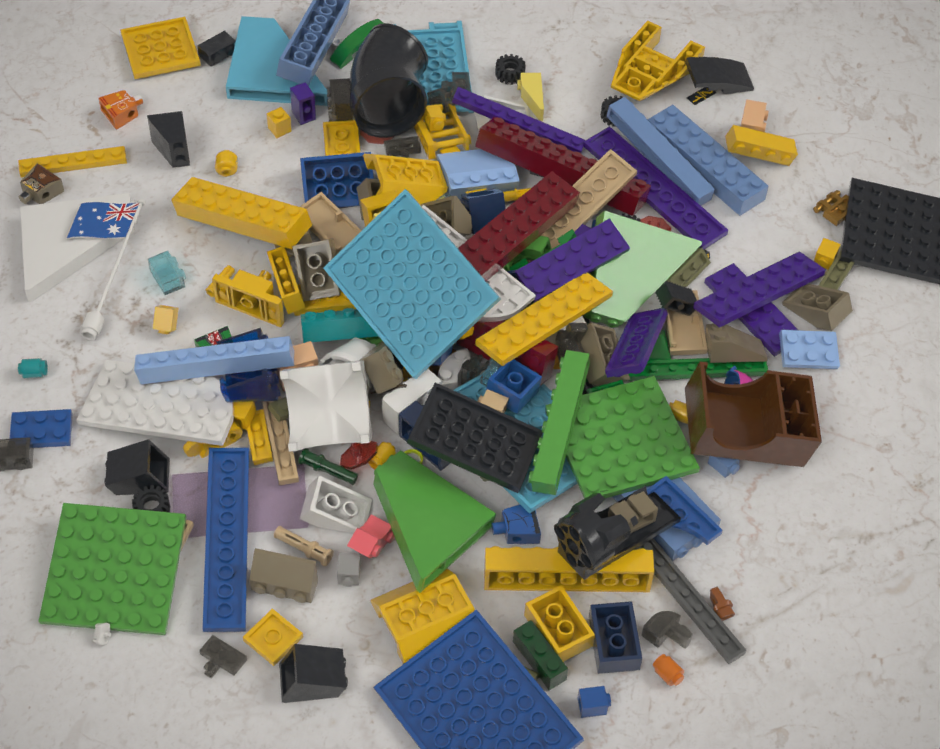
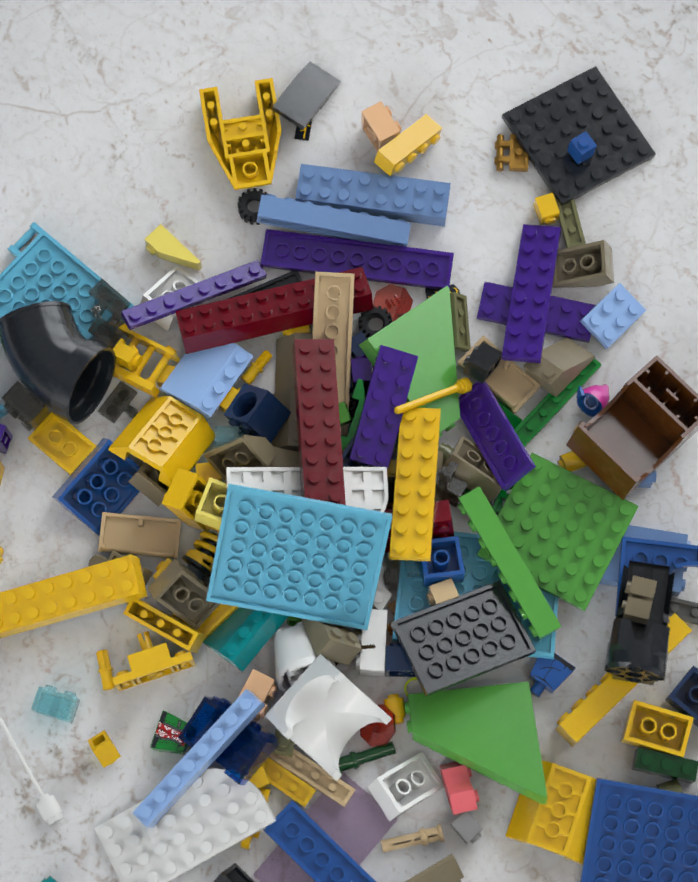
camera: 40 degrees left, 20 degrees up
black tyre [495,54,526,85] -> none
none -> yellow piece [394,377,472,414]
none -> blue brick [567,131,597,164]

